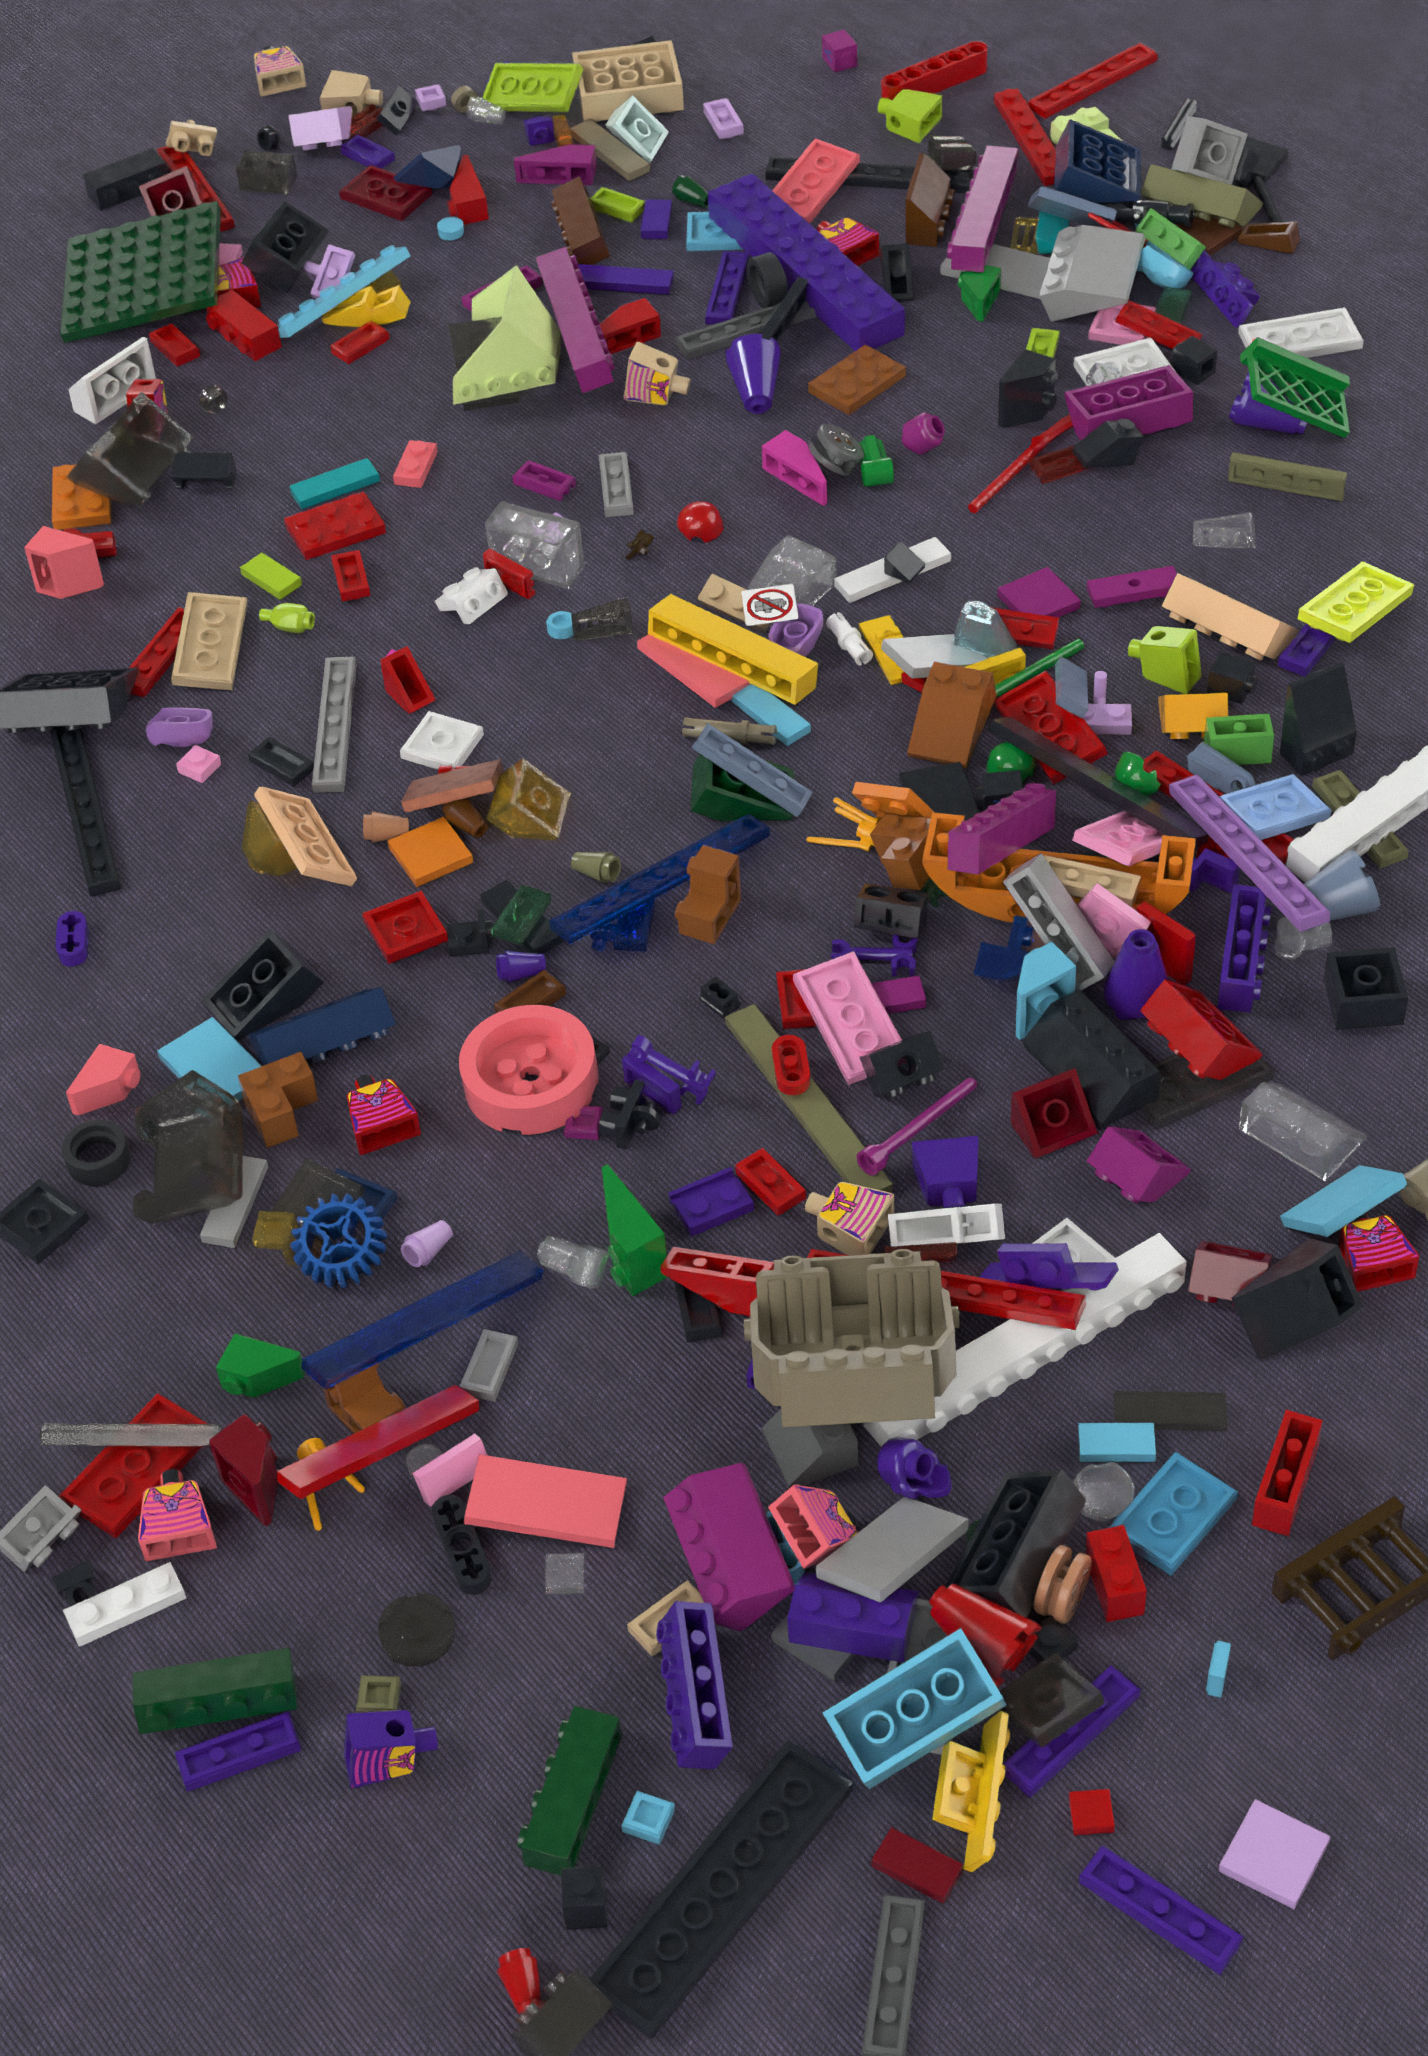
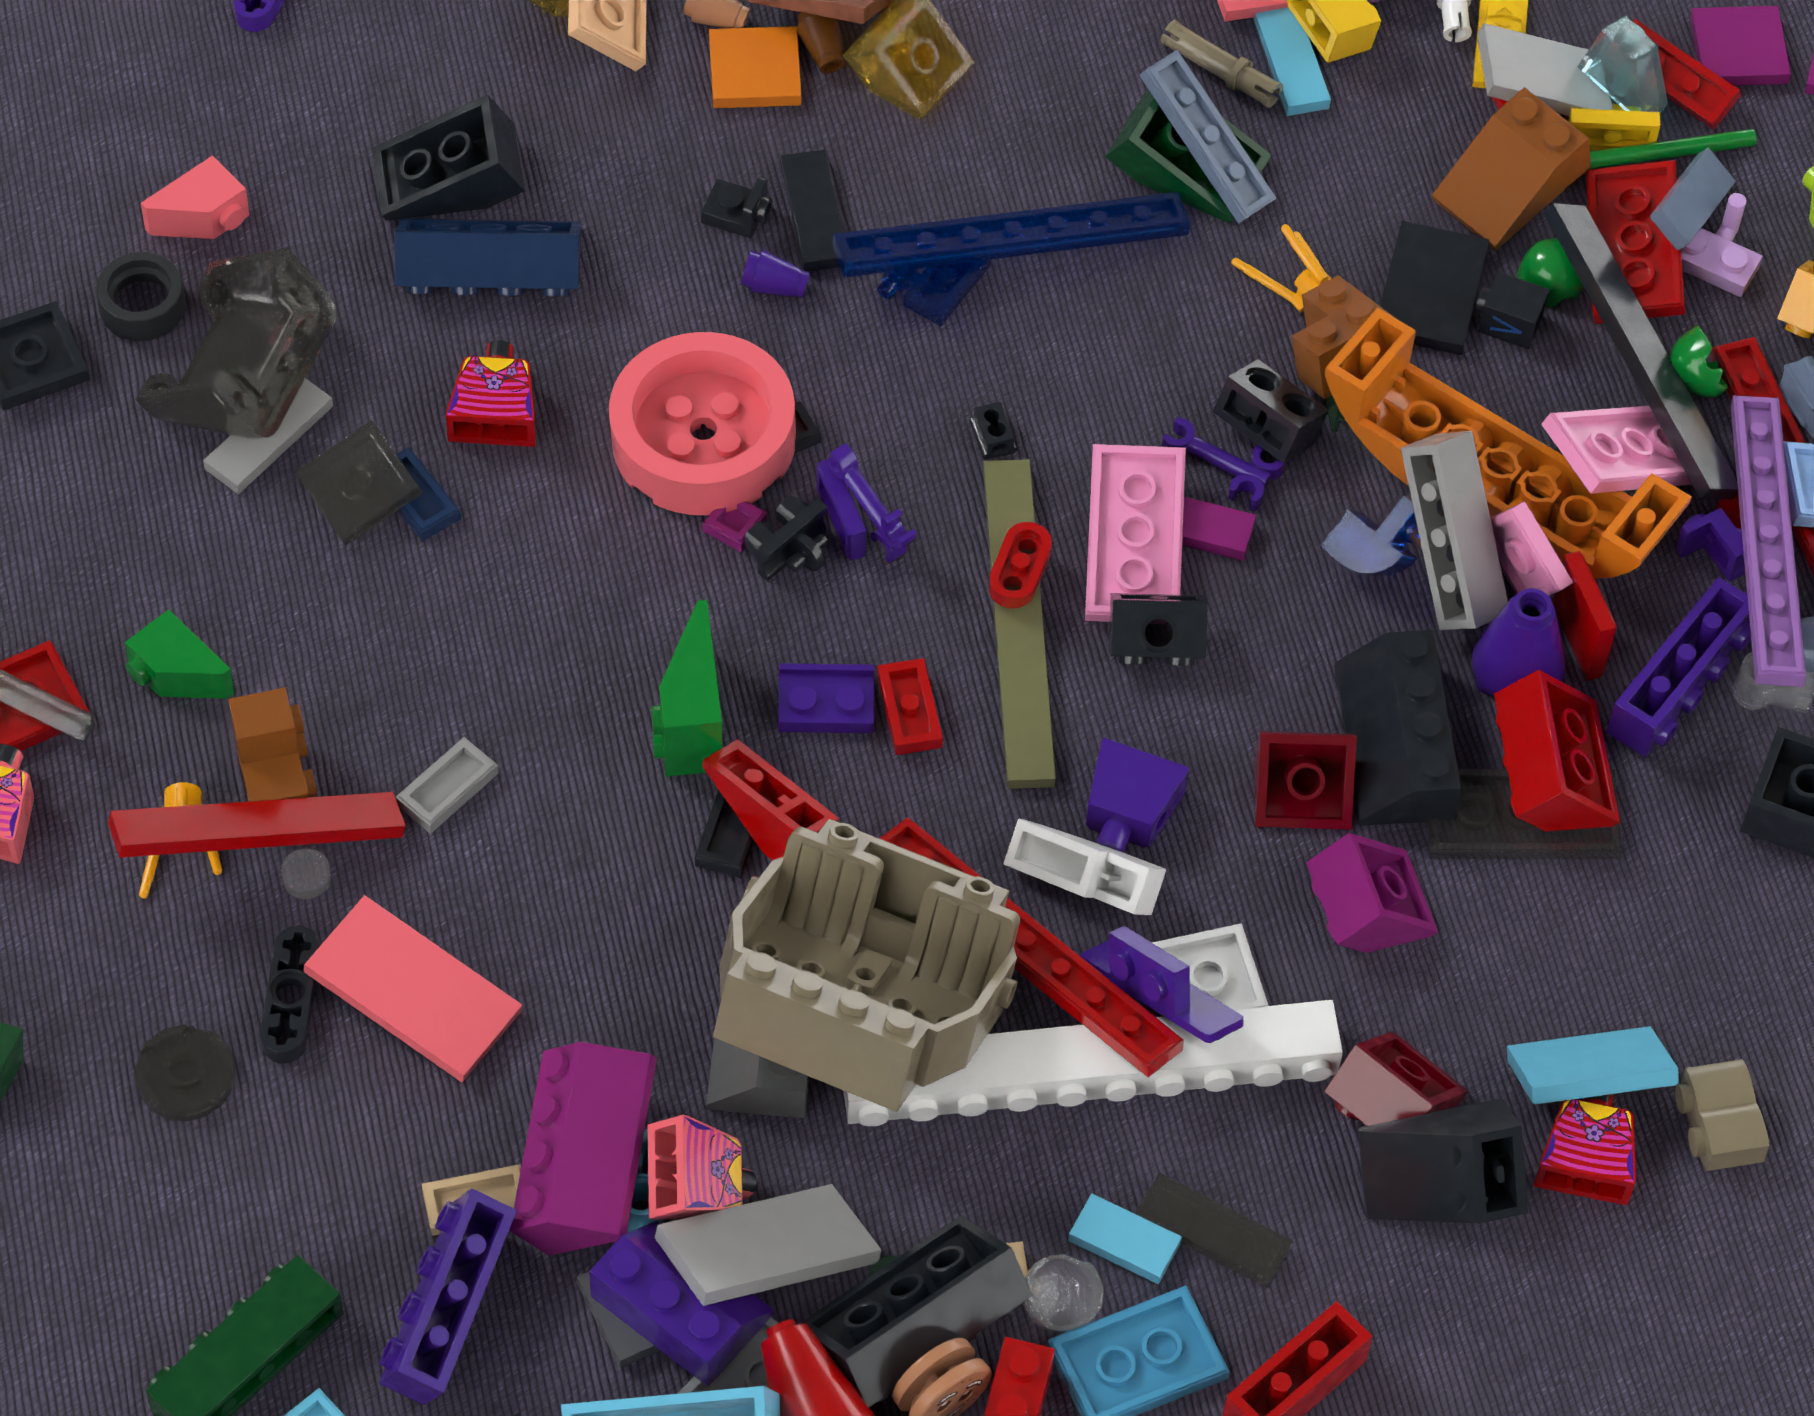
camera: 20 degrees right, 10 degrees up
medium azure tile [157,1017,261,1116] -> none
dark red slope [209,1414,278,1527] -> none
dark orange brick [237,1052,319,1148] -> none
clear yellow panel [252,1211,298,1265] -> none
blue gear [291,1193,387,1288] -> none
clear blue tile [301,1250,544,1390] -> none
dark purple torso [344,1710,438,1789] -> none
olive tile [356,1676,402,1713] -> none
red plate [362,890,448,964] -> none
lavender cone [401,1220,453,1267] -> none
bright pink tile [413,1434,488,1507] -> none
clear green plate [491,884,551,945] -> none
reddish brown tile [494,970,566,1013] -> none
clear piece [537,1235,609,1289] -> none
clear tile [545,1553,585,1595] -> none
olive cone [571,852,621,883] -> none
dark orange brick [675,845,741,944] -> none
red tile [776,969,816,1029] -> none
tan torso [805,1182,894,1255] -> none
orange plate [852,782,935,821] -> none
magenta piece [856,1078,977,1176] -> none
dark purple head [877,1437,952,1499] -> none
clear red tile [883,1242,957,1262] -> none
magenta brick [948,783,1056,874] -> none
medium azure slope [1016,942,1076,1040] -> none
tan plate [1044,855,1141,908] -> none
clear slope [1239,1082,1367,1181] -> none

